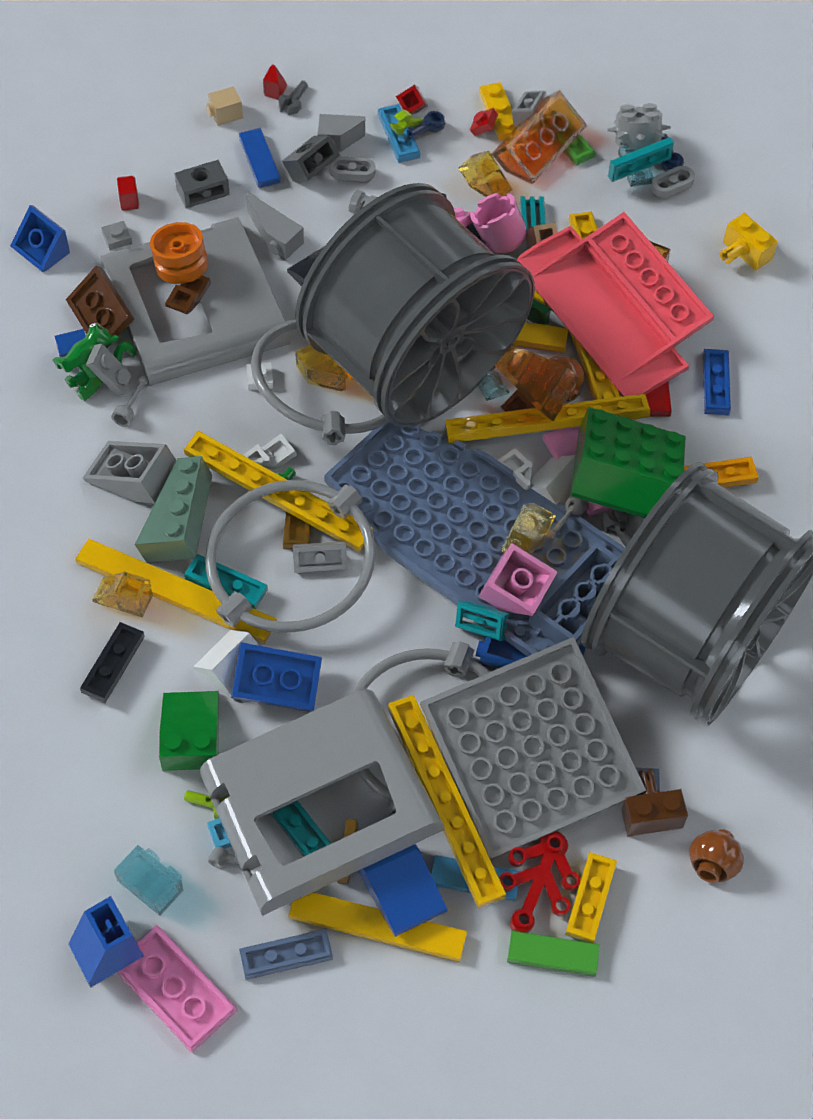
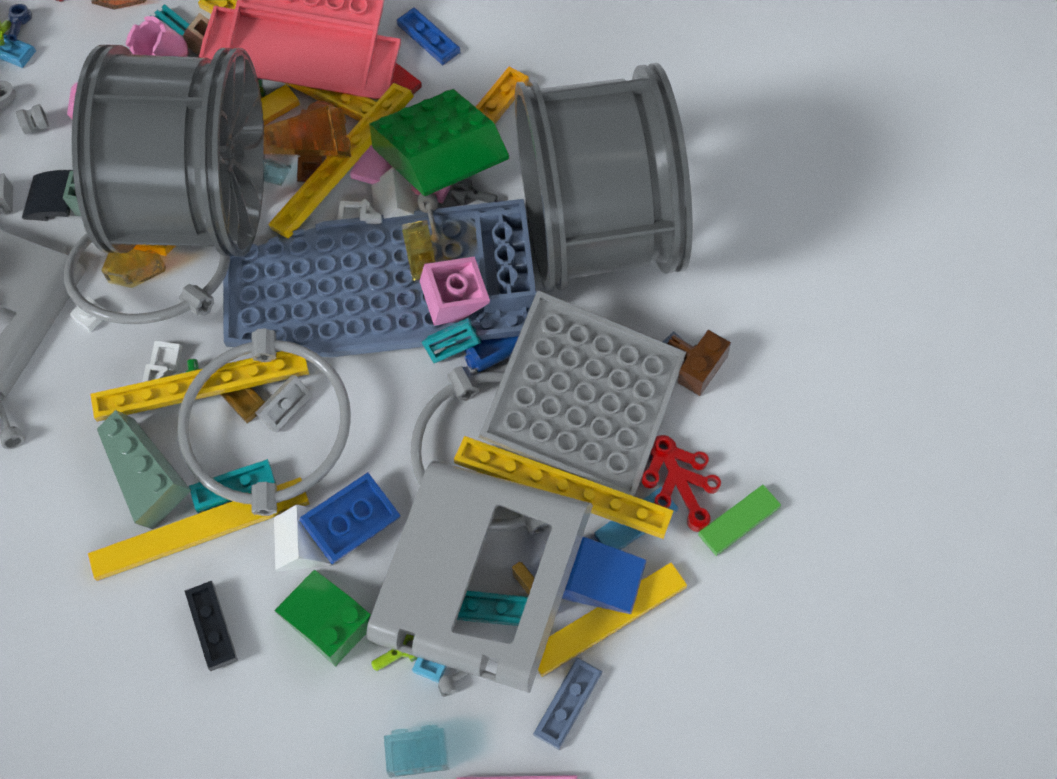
camera: 40 degrees left, 5 degrees up
light grey slope [83,441,176,503] -> none
clear yellow slope [92,572,153,618] -> none
clear yellow slope [458,151,513,197] -> none
yellow plate [565,852,617,943] -> none
dark orange plant [689,829,744,883] -> none

